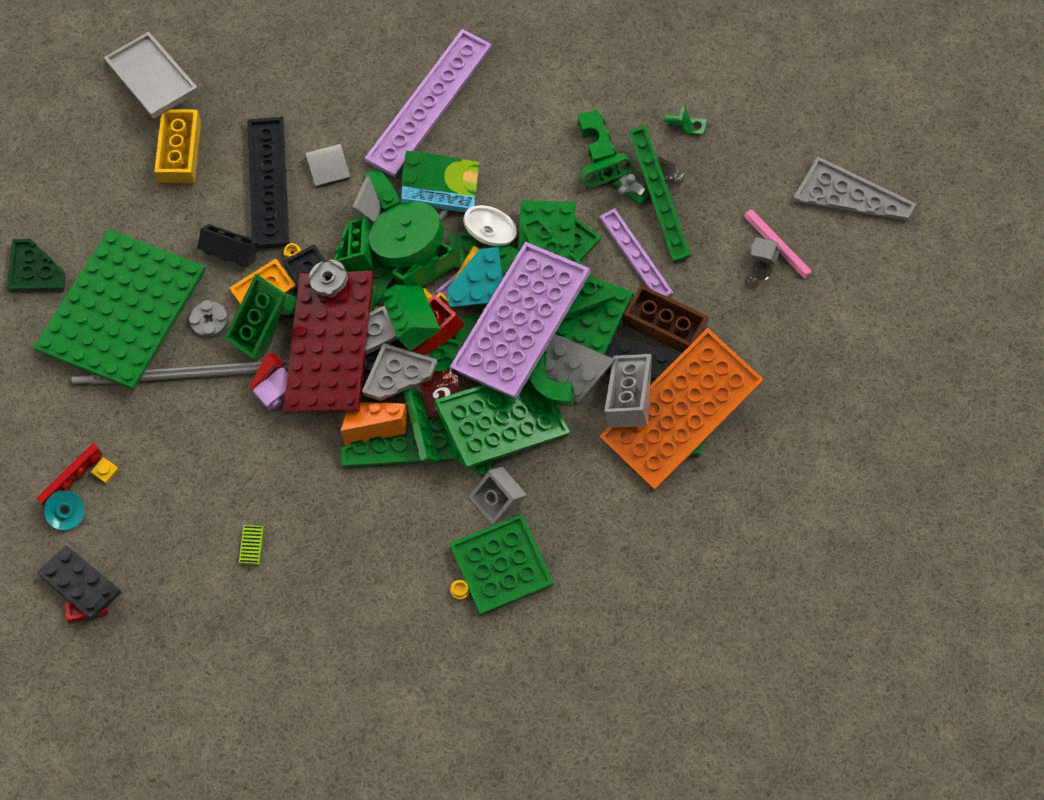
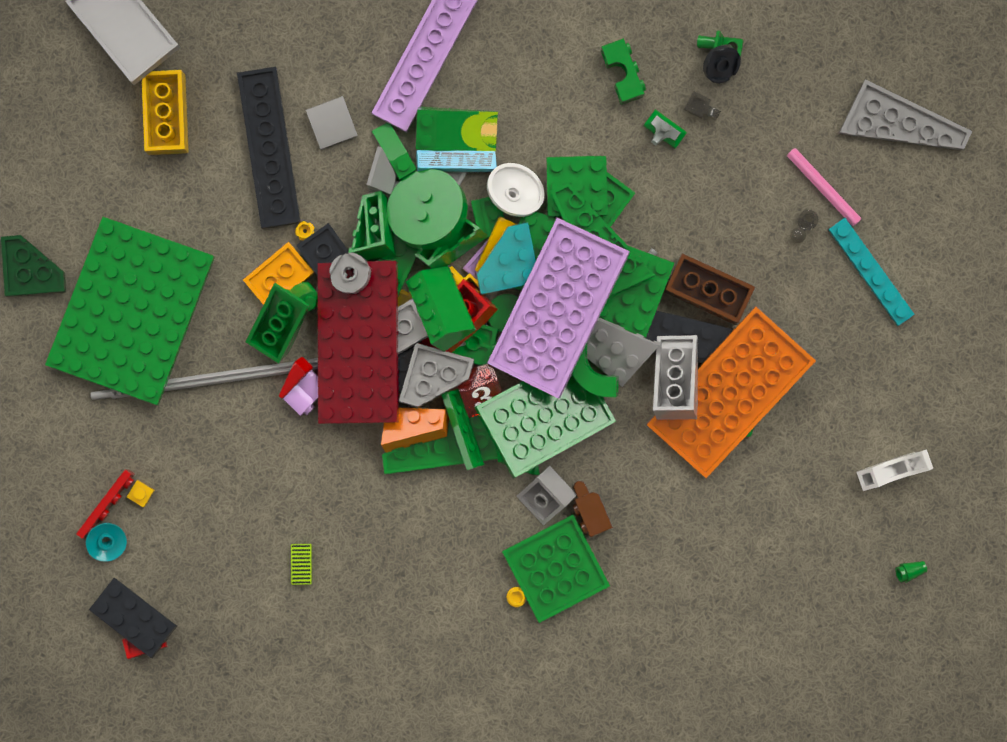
camera: 10 degrees left, 20 degrees up
light grey plate [189,300,228,338] -> none
black brick [197,224,259,267] -> none
green beam [580,153,634,187] -> none
lavender tile [599,208,674,297] -> none
green plate [629,125,691,263] -> none
light grey brick [750,237,781,265] -> none
none -> reddish brown hinge [572,481,613,537]
none -> black tile [703,45,741,84]
none -> teal plate [828,218,914,326]
none -> white arch [857,450,933,491]
none -> green cone [895,561,927,583]

